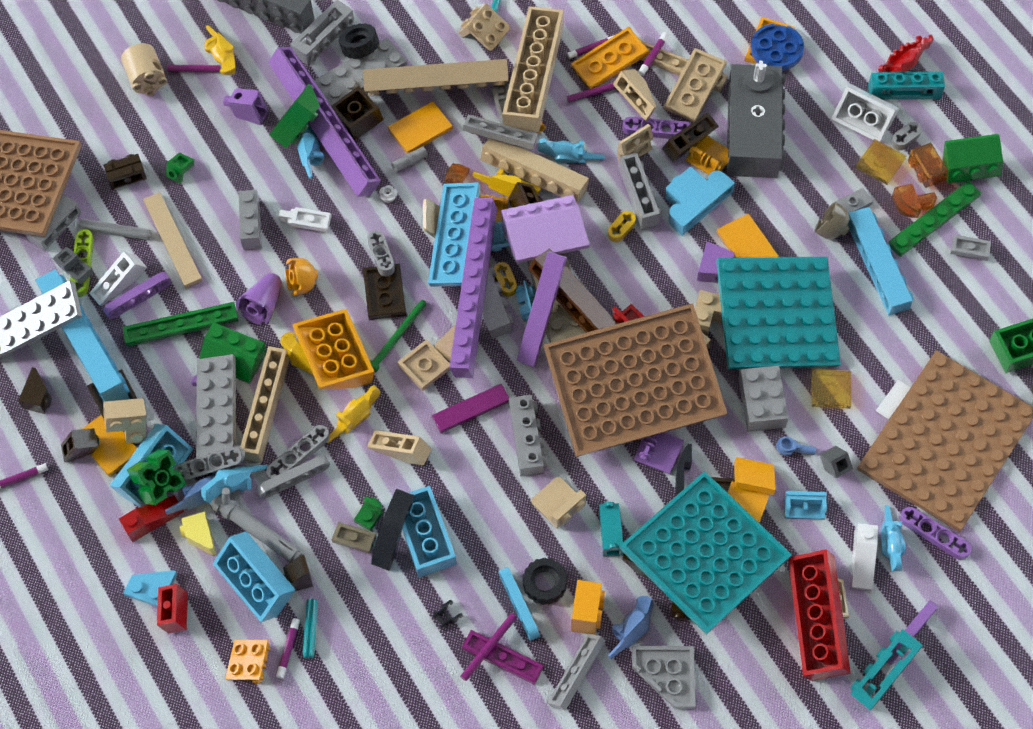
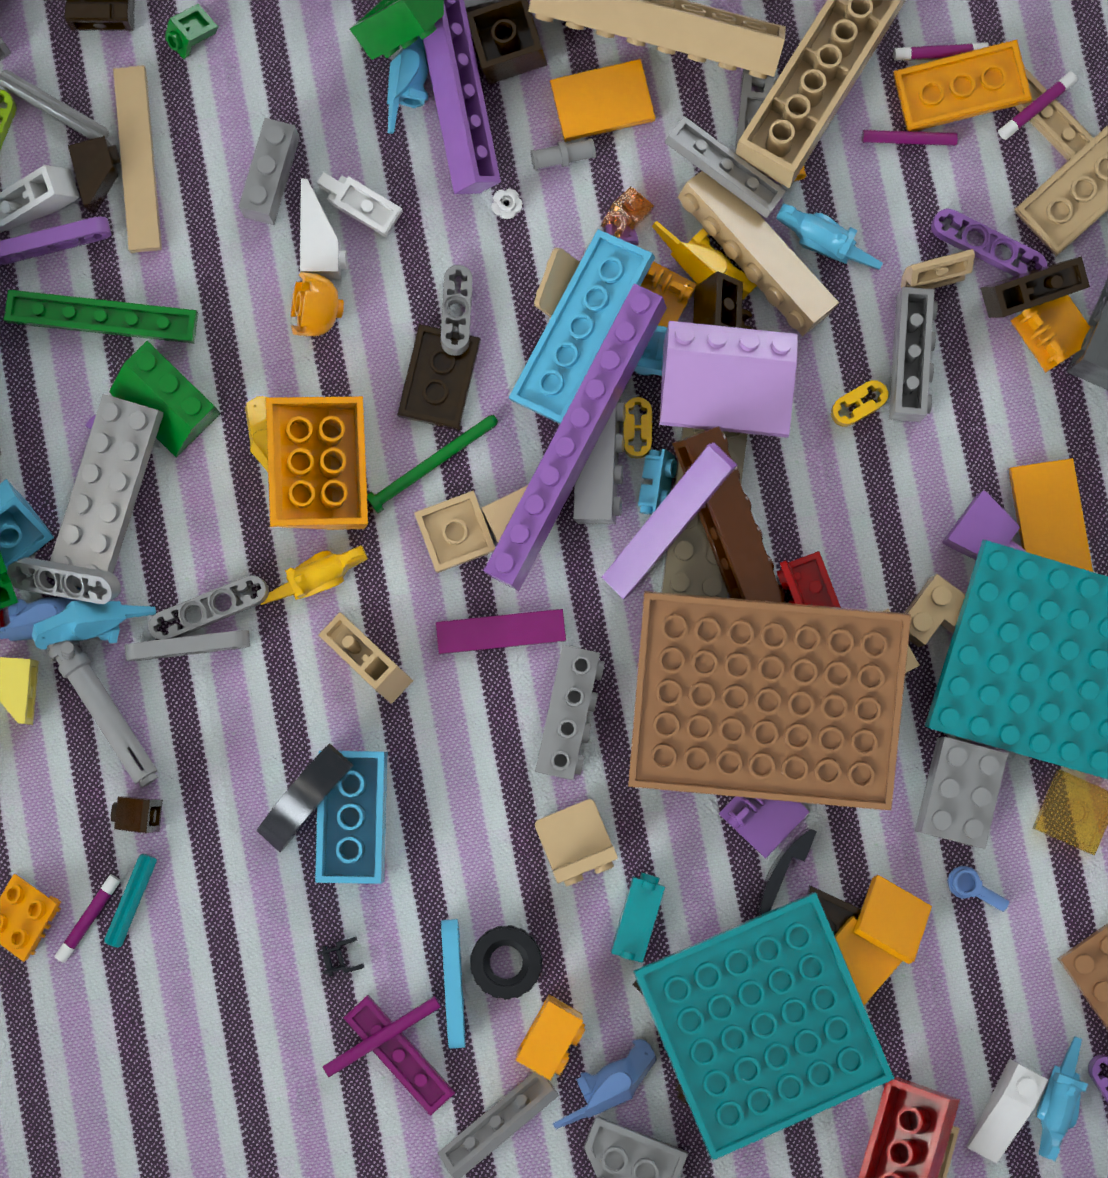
camera: 20 degrees right, 20 degrees up
medium azure brick [213,531,296,622] -> none
medium lavender cone [236,273,282,325] -> none
tan brick [240,346,290,463] -> none
dark tan plate [331,522,376,554] -> none
green bracket [353,496,384,532] -> none
tan slope [613,69,656,121] -> none
medium azure brick [665,167,735,236] -> none
medium azure hinge [784,491,827,520] -> none
dark grey brick [819,446,853,478] -> none
none -> dark brown slope [68,136,121,214]
none -> white slope [300,178,347,279]

